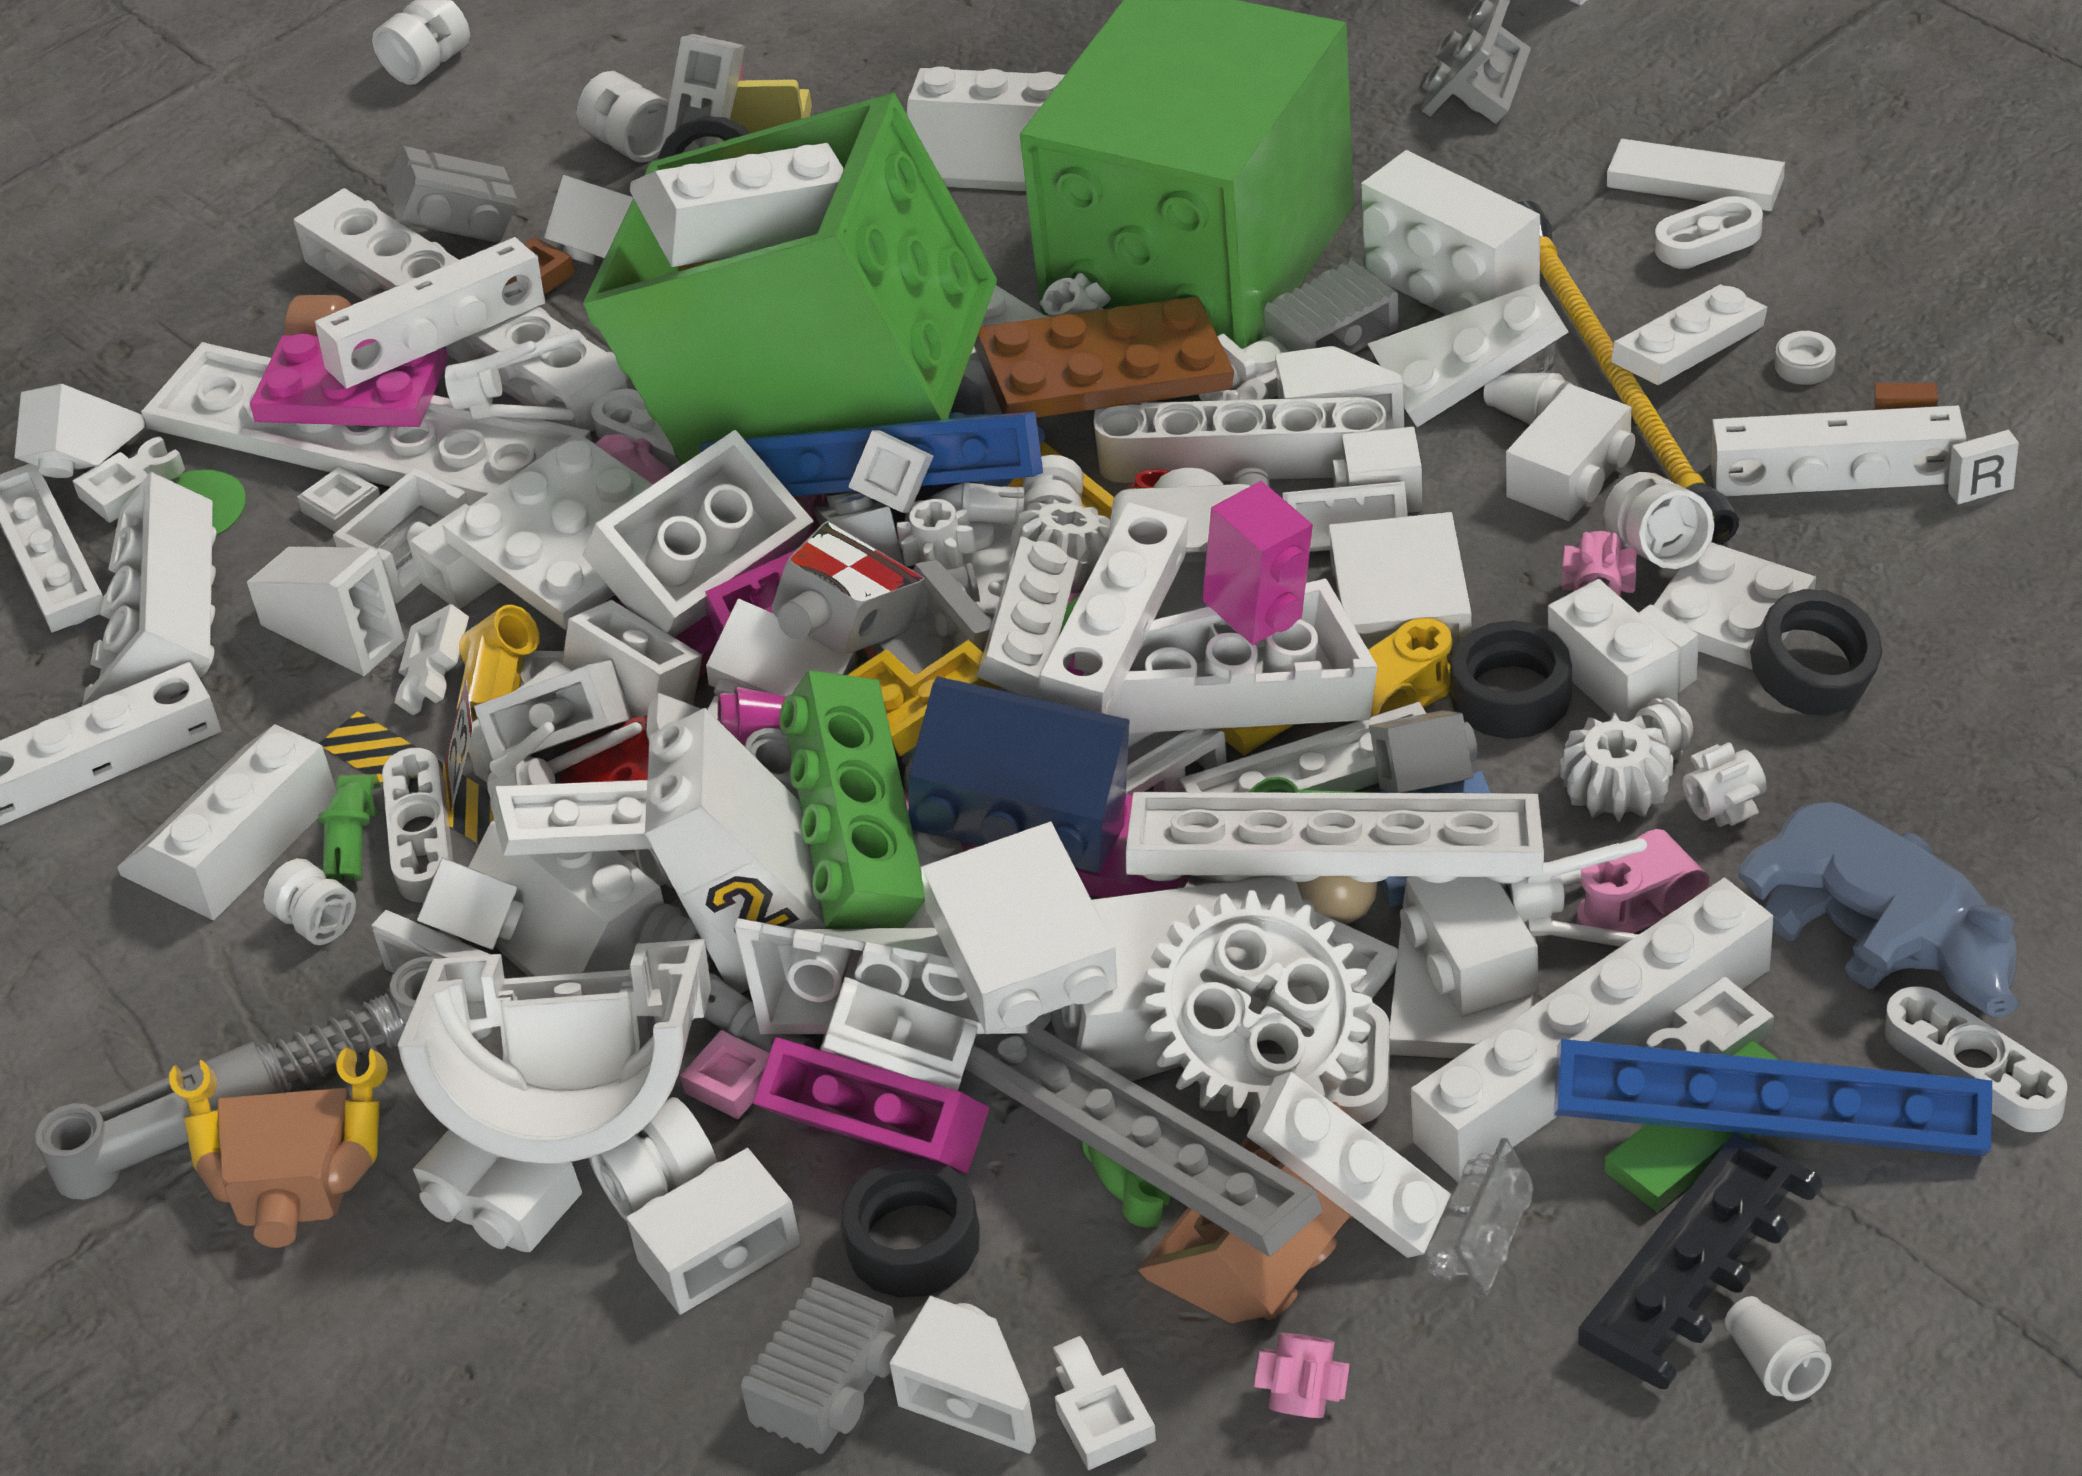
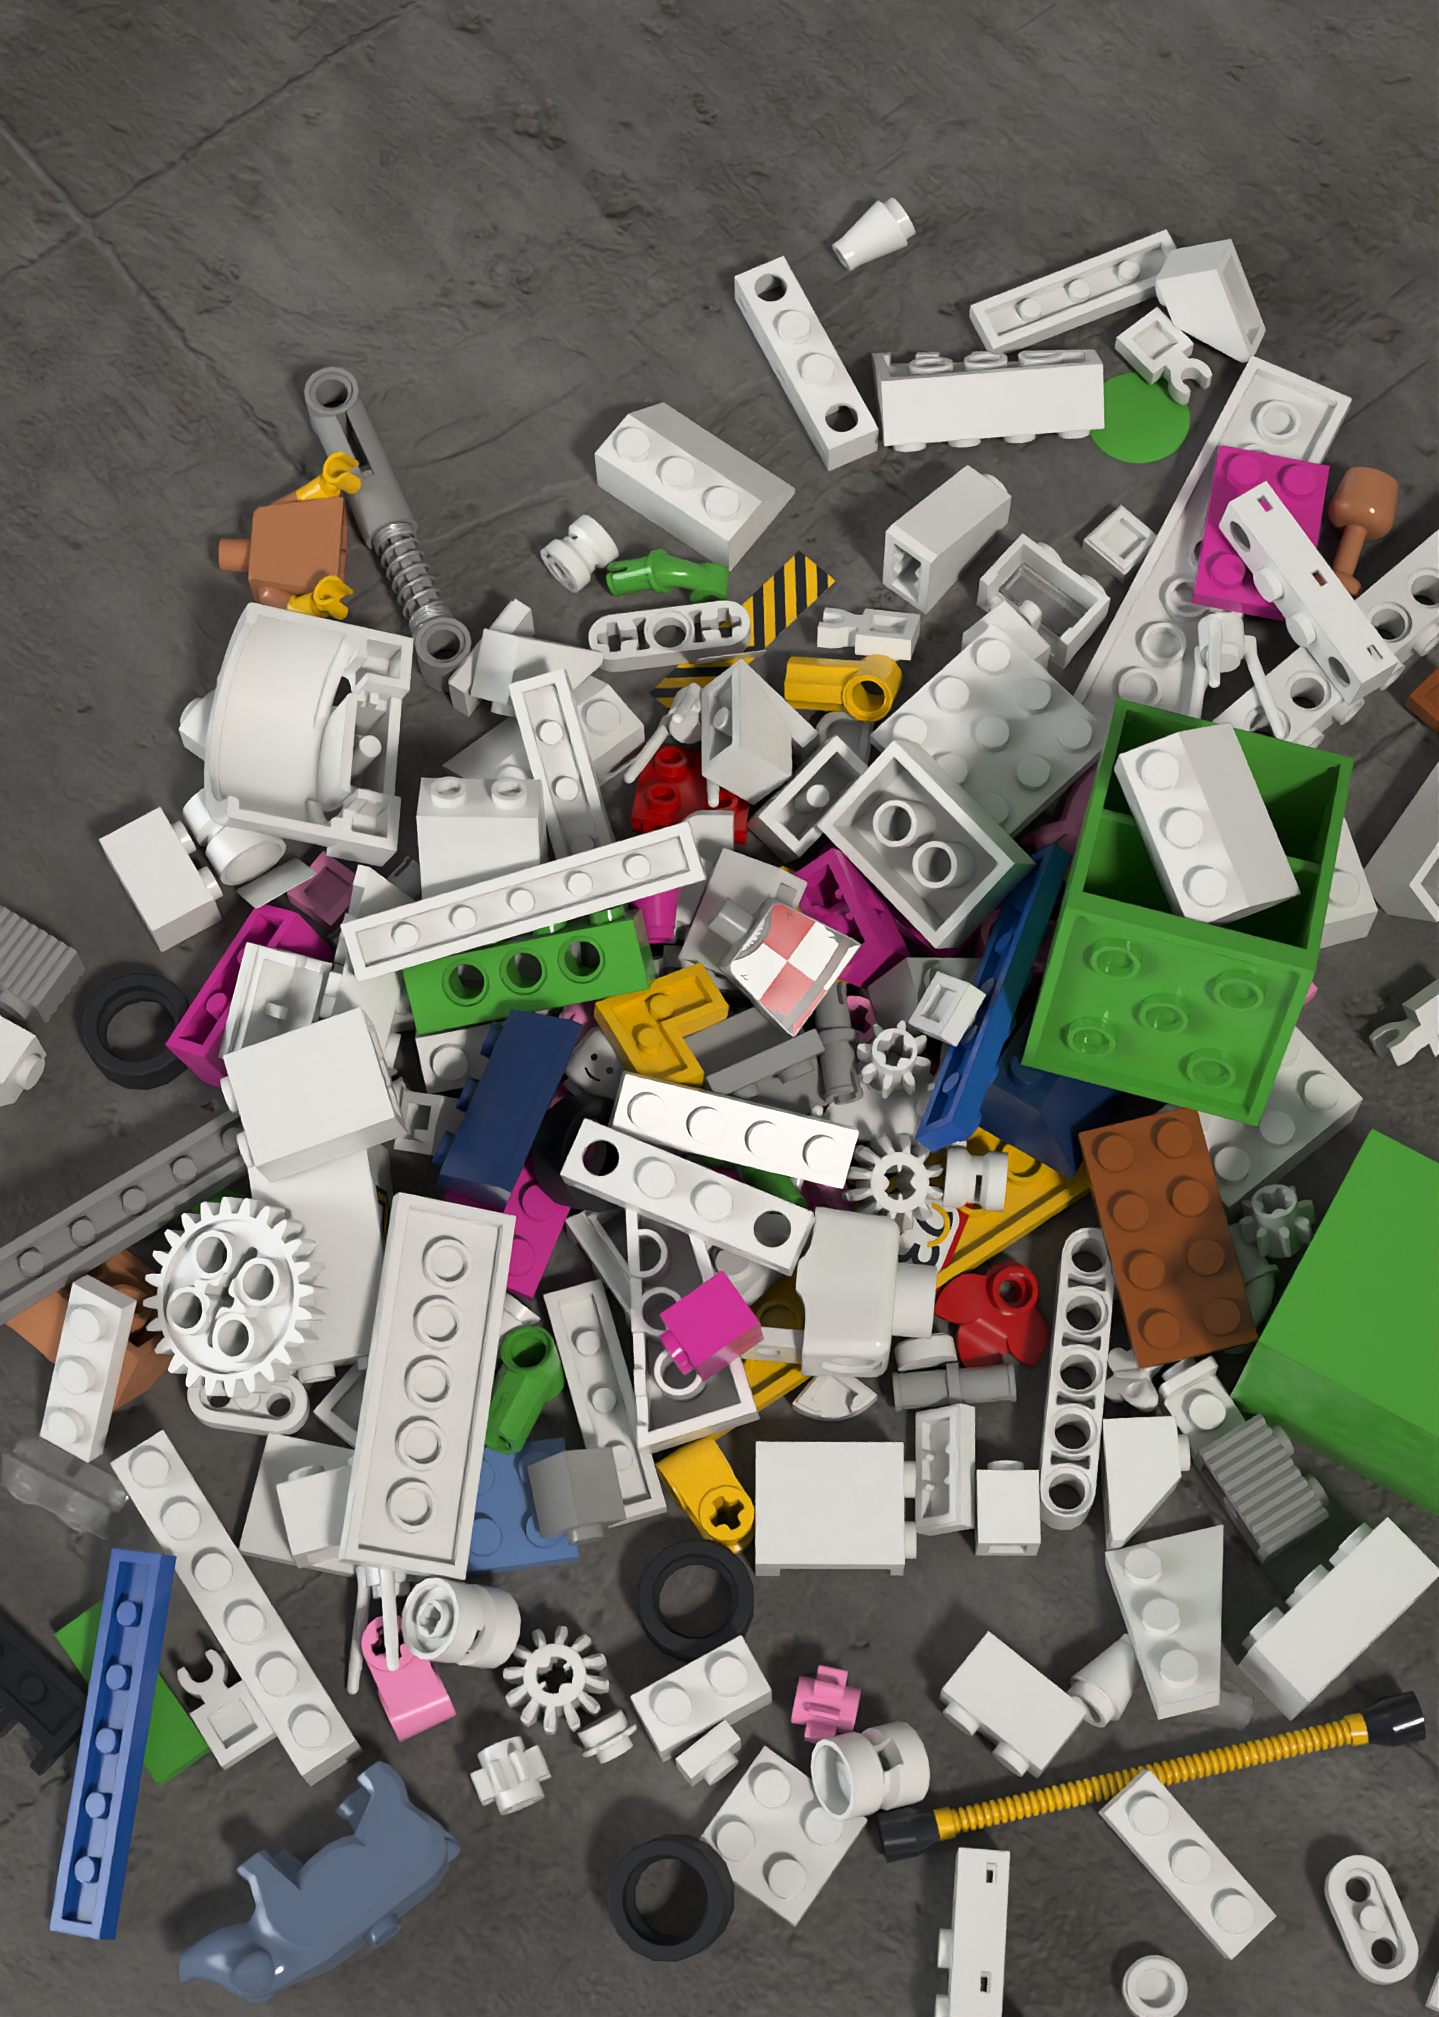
camera: 90 degrees right, 25 degrees up
white beam [1885,986,2067,1132] -> none
none -> white sticker [236,857,317,908]
none -> white plate [340,820,706,982]
none -> white wheel [401,1578,521,1669]

